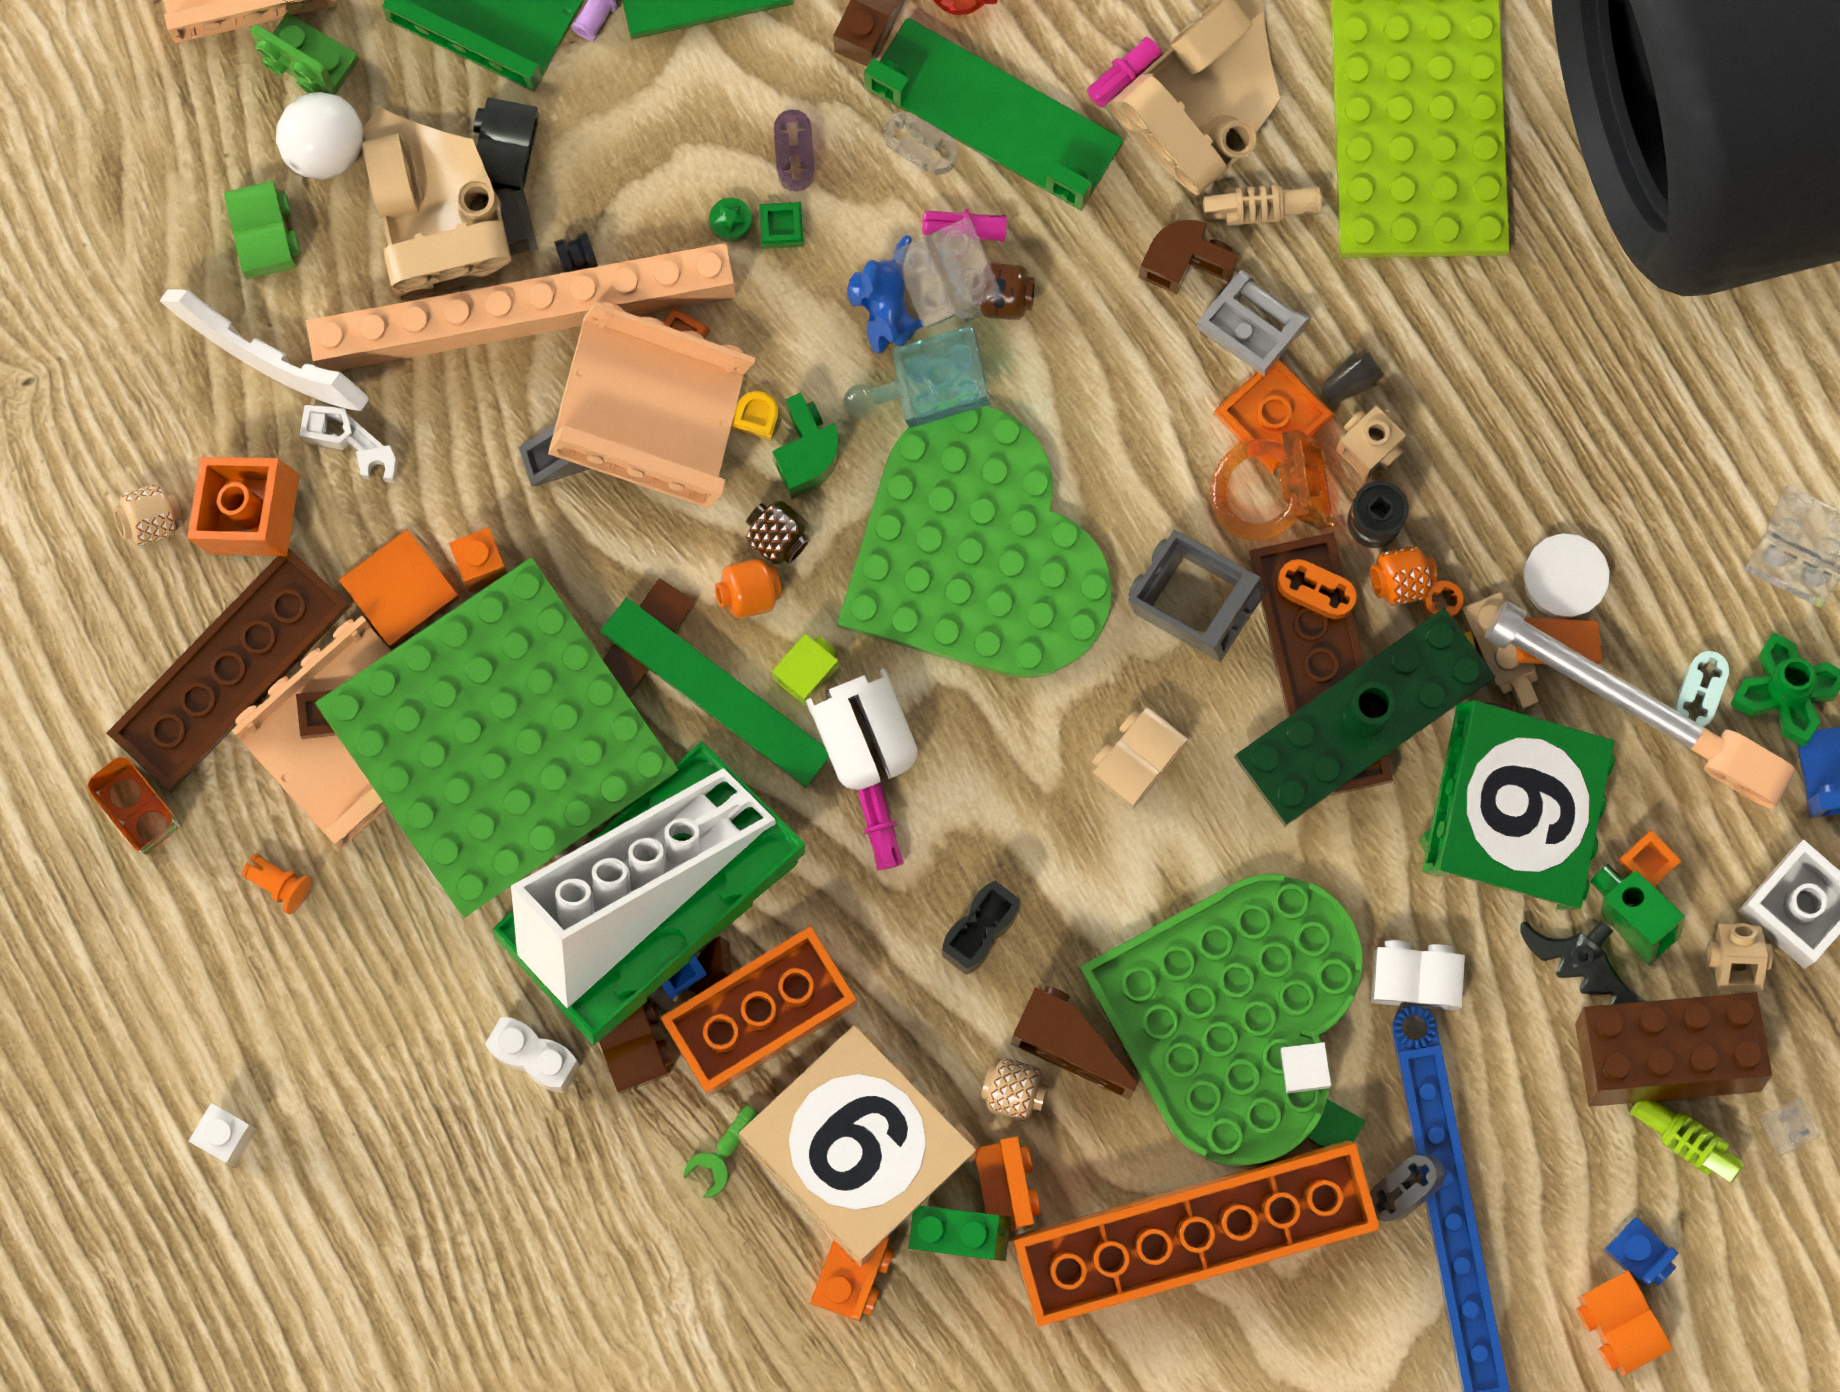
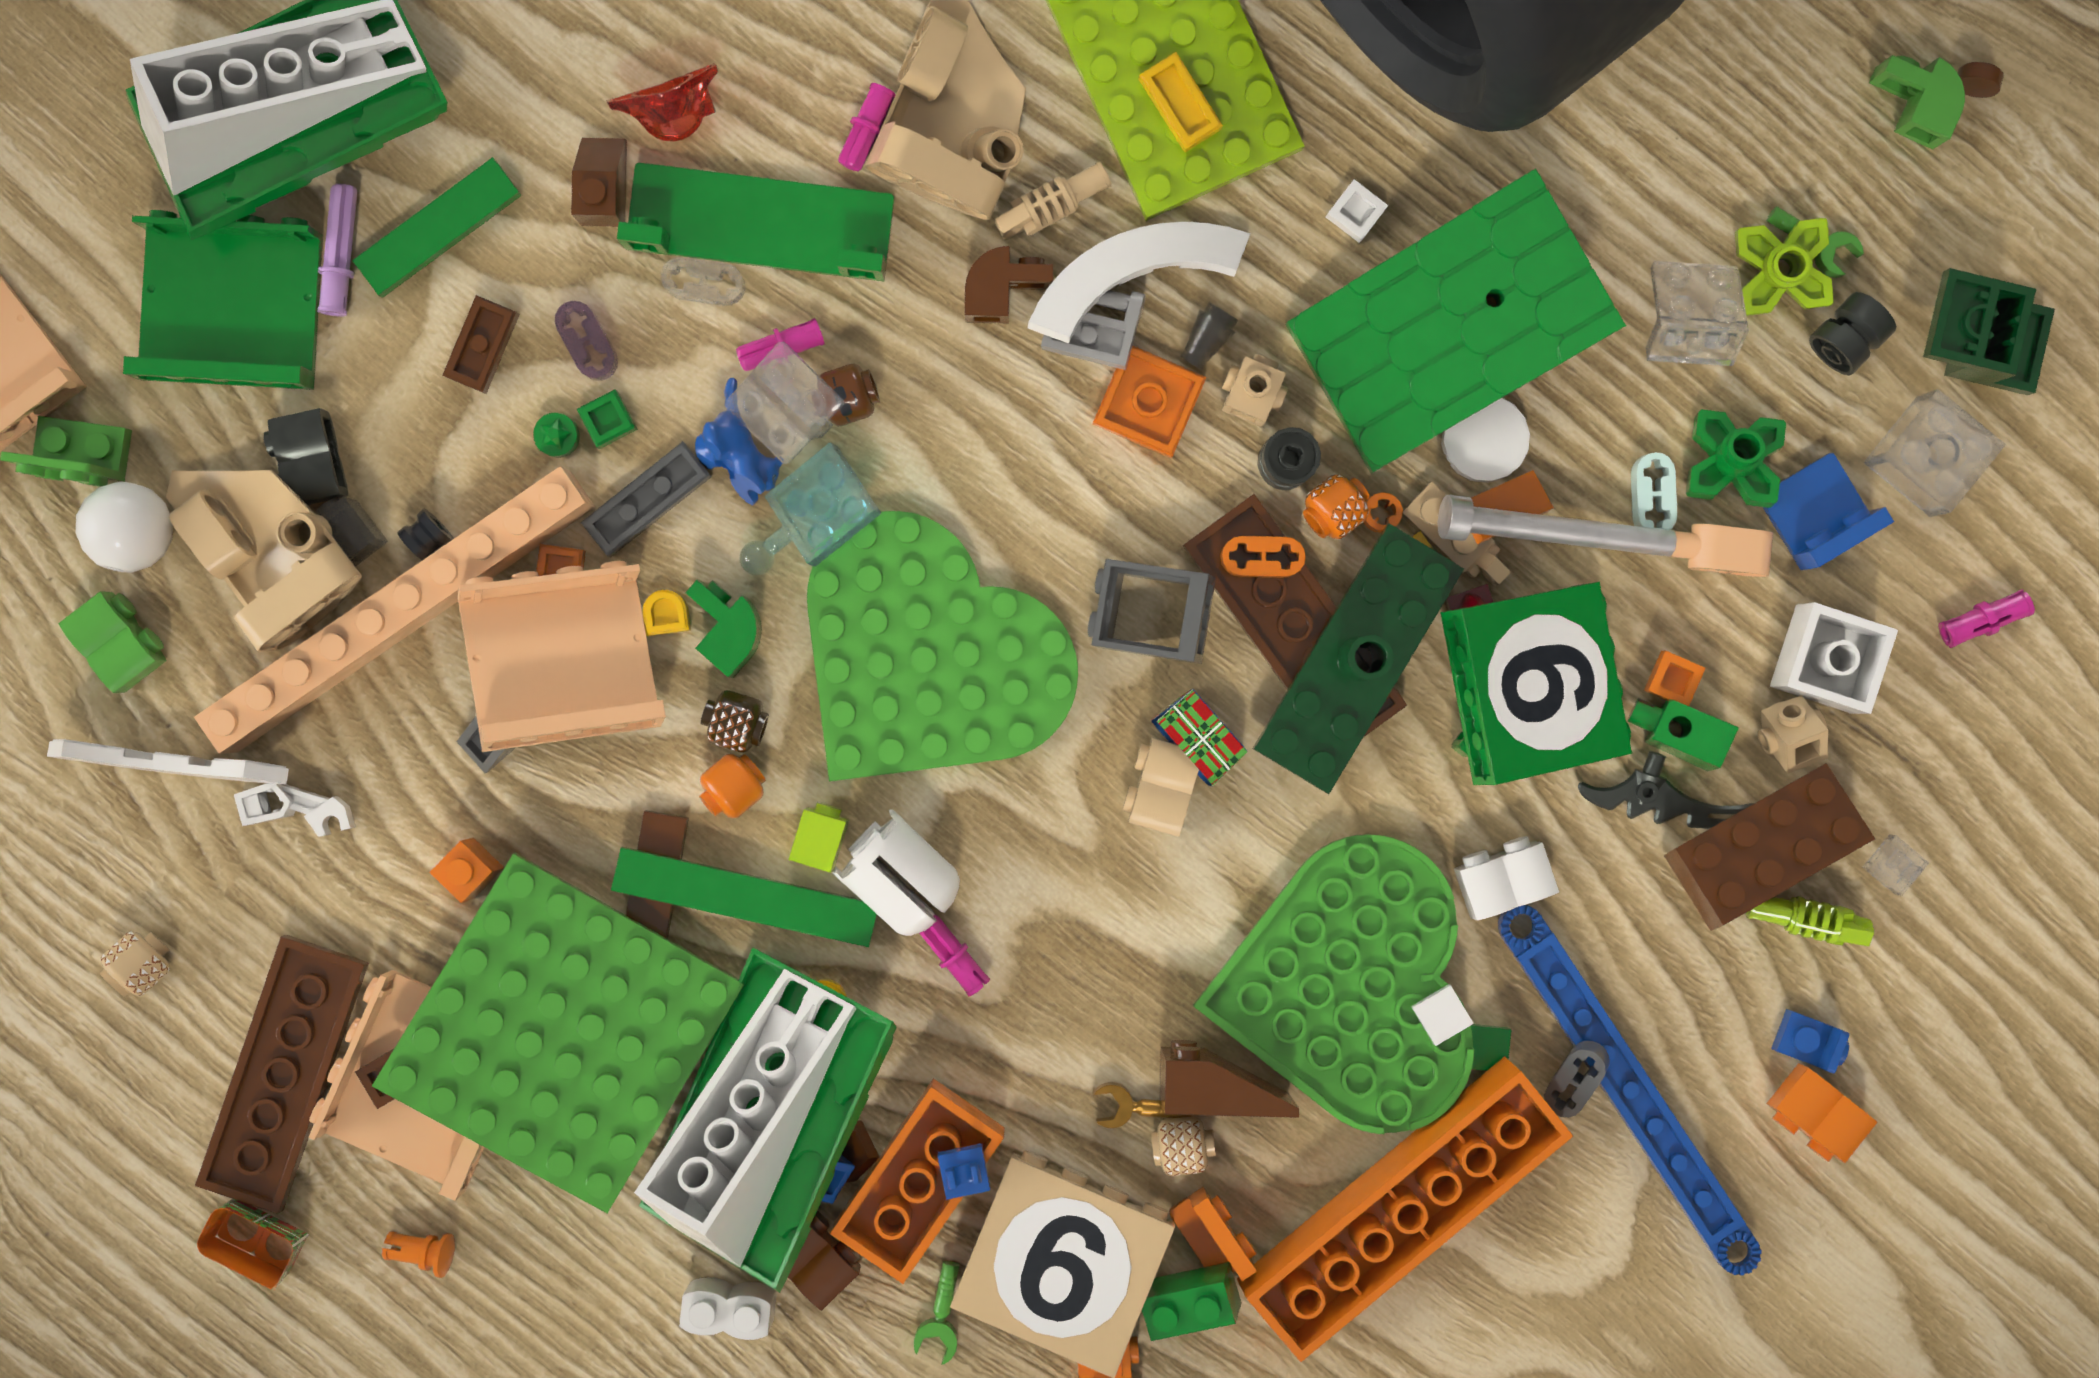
camera: 25 degrees left, 10 degrees up
orange brick [187,457,300,556] -> none
orange tile [339,529,459,649] -> none
pearl dark grey brick [942,881,1020,975] -> none
clear orange tile [1210,430,1334,540] -> none
none -> reddish brown plate [442,295,520,394]
none -> dark grey tile [581,441,712,558]
none -> blue tile [938,1143,991,1200]
none -> white tile [1028,222,1251,343]
none -> pearl gold piece [1093,1082,1191,1128]
none -> yellow tile [1138,52,1223,152]
none -> piece [1151,689,1247,787]
none -> green piece [1285,168,1626,474]
none -> white tile [1326,179,1388,243]

